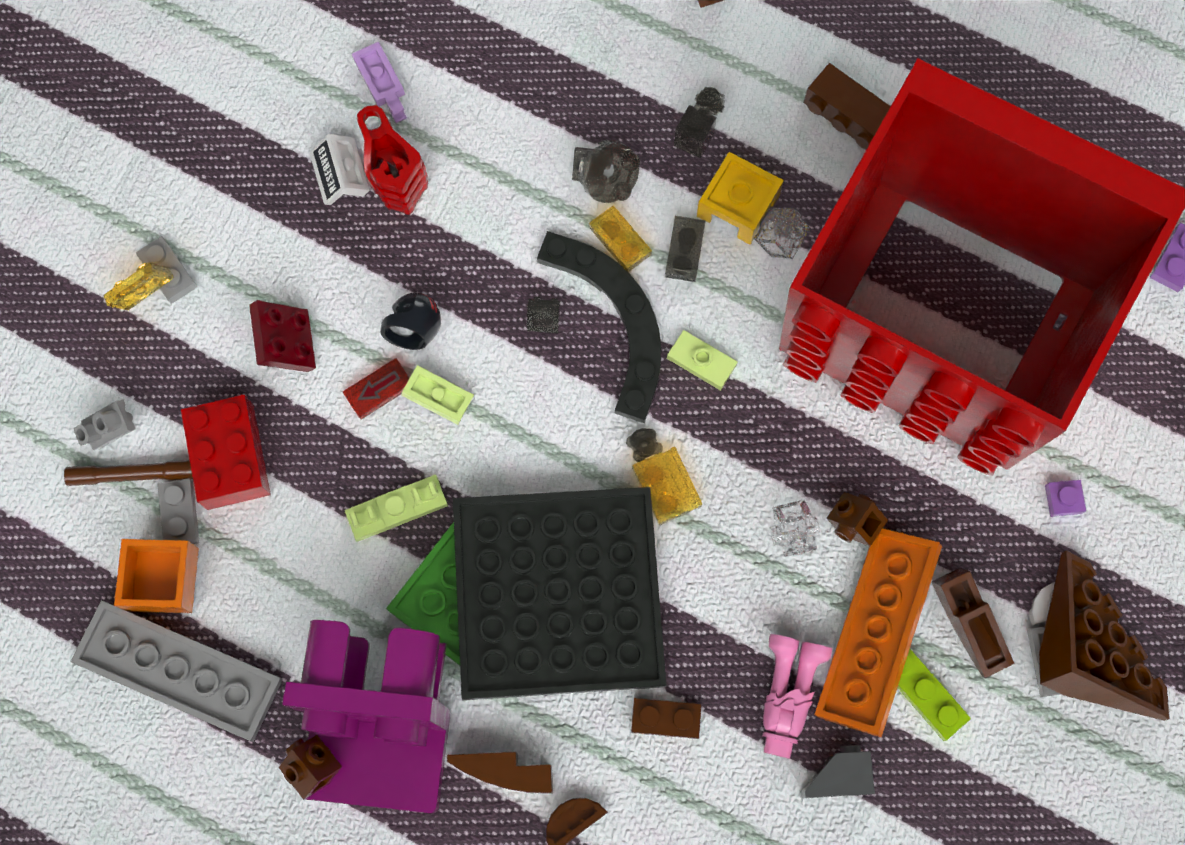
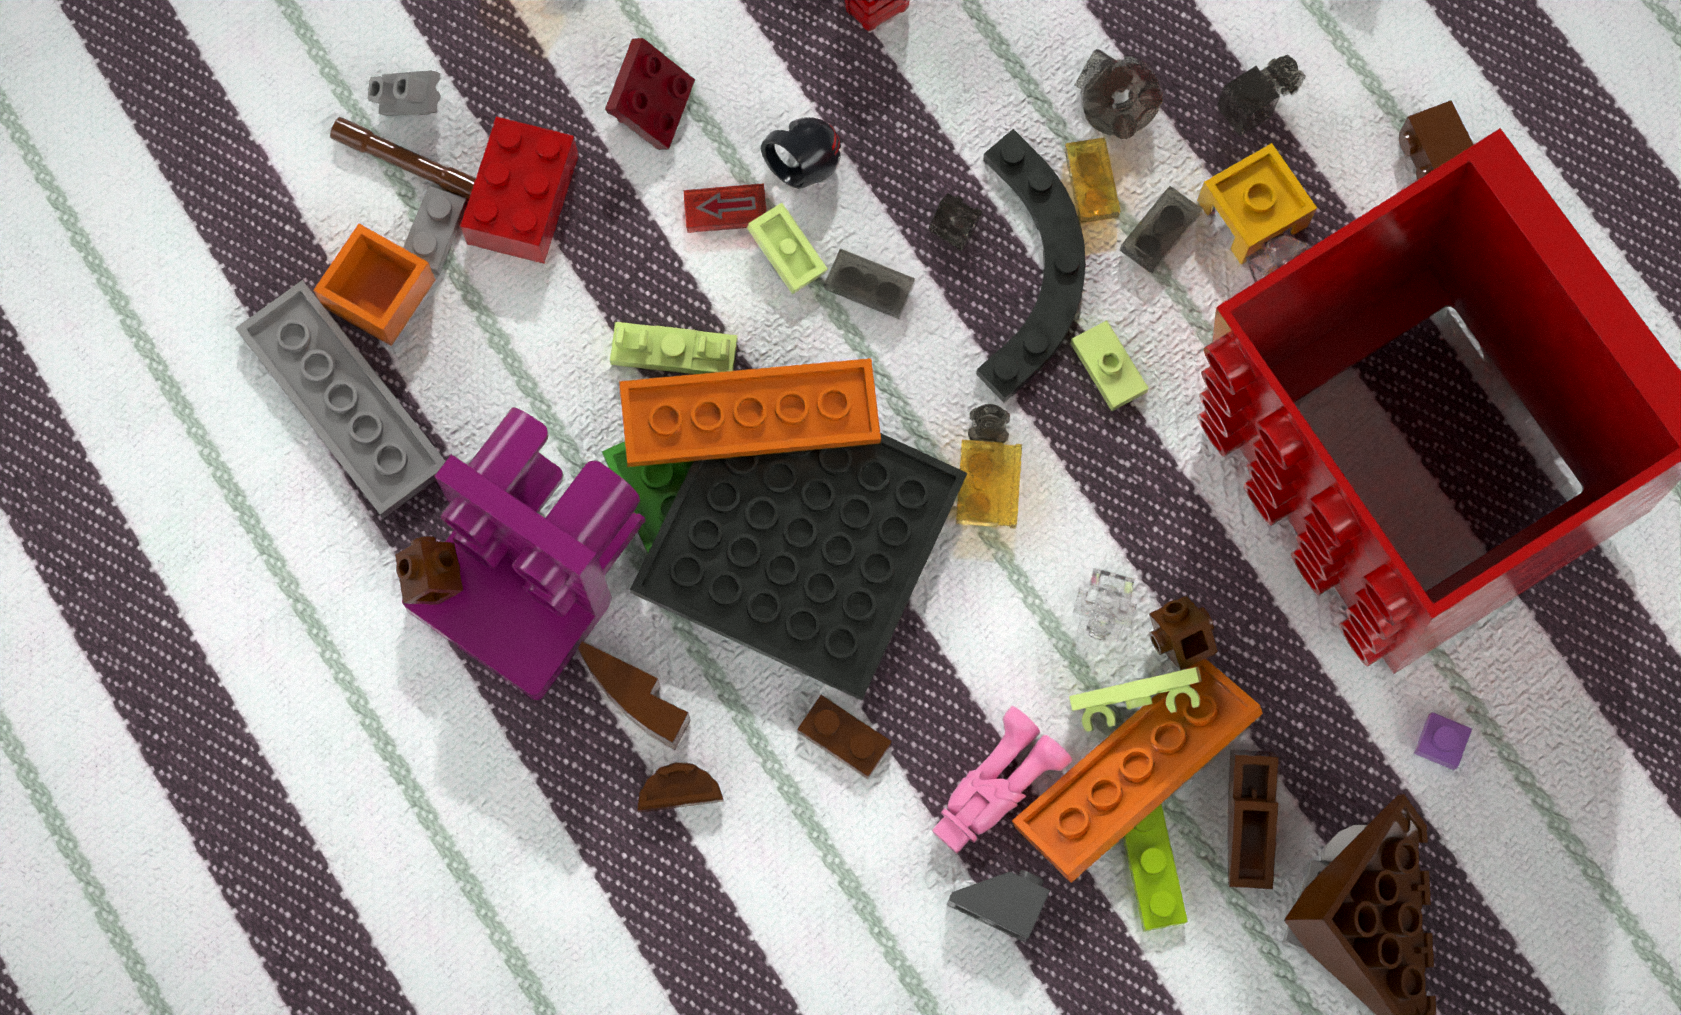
camera: 25 degrees right, 0 degrees up
none -> orange plate [619,358,881,467]
none -> clear smoke plate [824,248,915,319]
none -> yellowish green plate [1069,667,1202,732]

